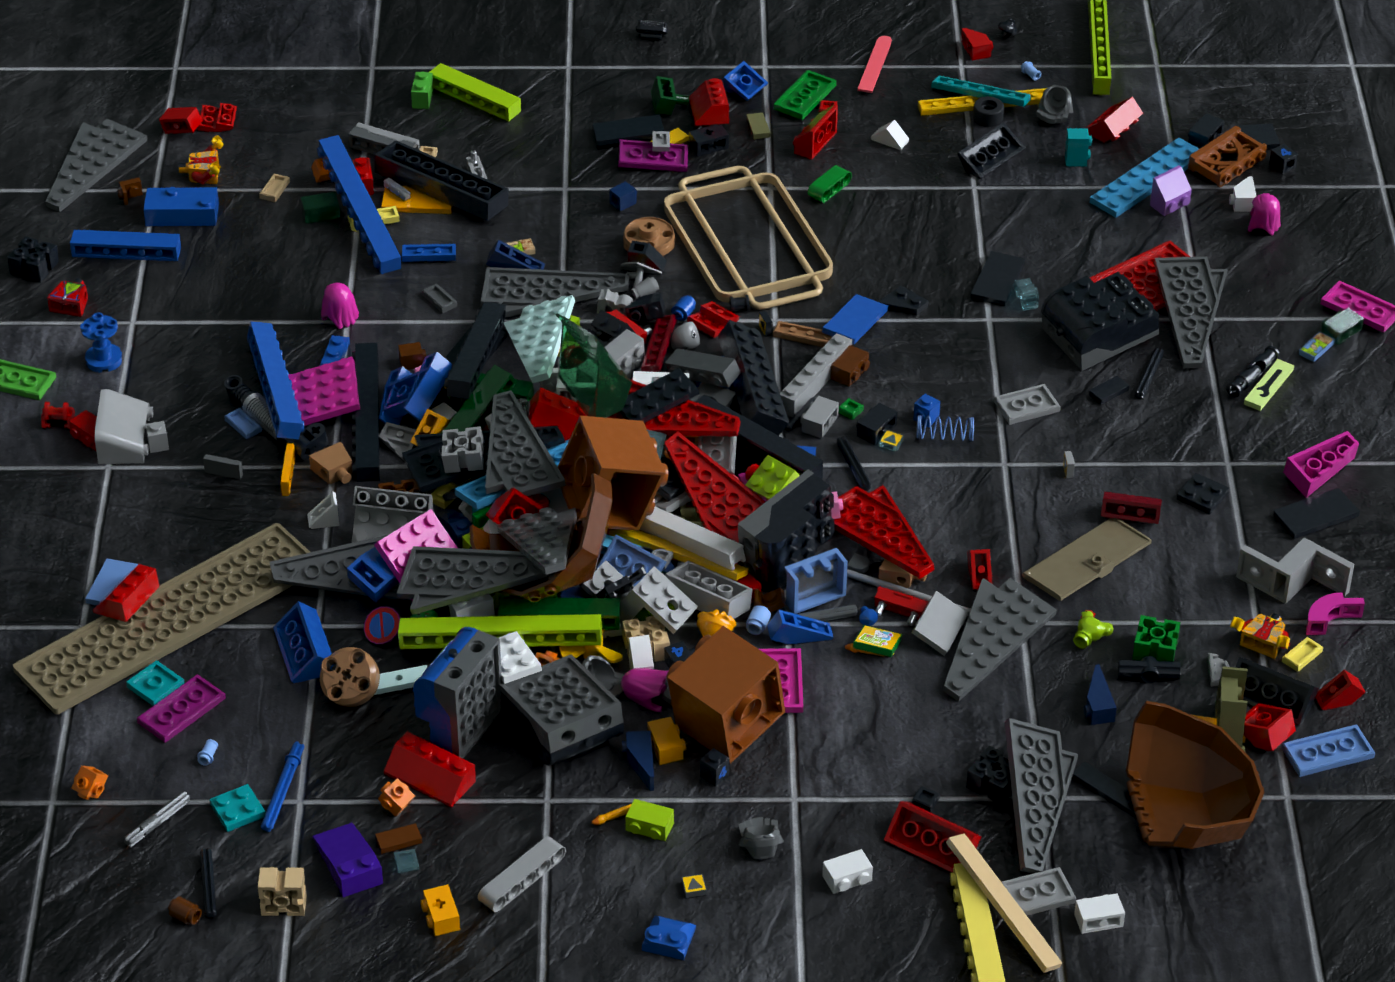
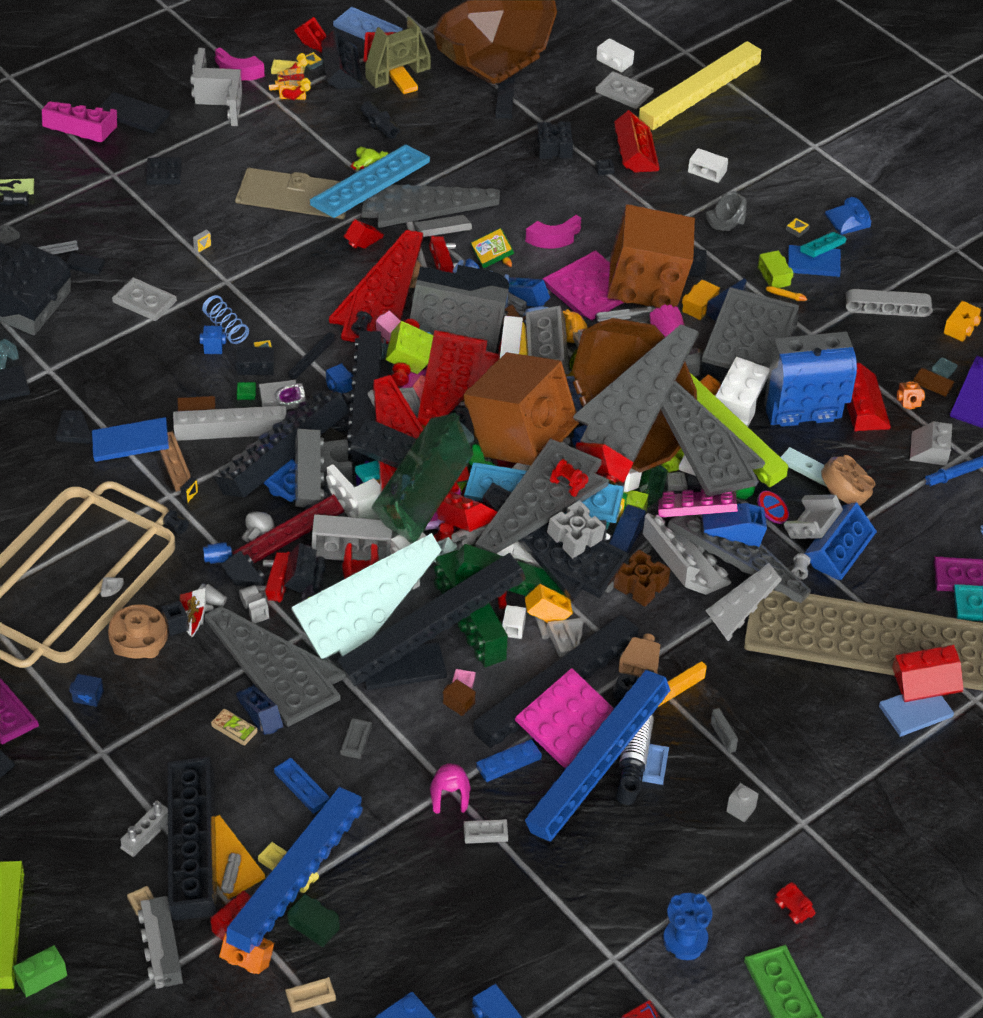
camera: 130 degrees left, 5 degrees up
red brick [69,410,97,451] -> none
light grey windscreen [95,389,153,464] -> none
white slope [307,491,339,529] -> none
blue wedge [379,352,453,425] -> none
red slope [687,301,740,338] -> none
tan tile [946,833,1062,973] -> none
dark grey wing [1004,718,1078,874] -> none
dark blue slope [1083,664,1117,725] -> none
dark red brick [1101,491,1162,524] -> none
green brick [1132,615,1181,662] -> none
light grey tile [1207,653,1230,687] -> none
none -> light grey tile [101,577,124,597]
none -> rock [274,383,306,405]
none -> clear light blue tile [305,52,323,70]
none -> dark azure plate [310,145,430,218]
none -> black bush [351,311,372,335]
none -> light grey plate [464,819,508,843]
none -> dark pink arch [526,215,581,249]
none -> red piece [549,459,589,497]
none -> light grey wing [705,563,782,641]
none -> light grey panel [784,495,843,539]
none -> blue tile [788,245,841,277]
none -> light grey bush [791,553,811,580]
none -> teal tile [800,232,846,257]
none -> light grey slope [910,421,952,466]

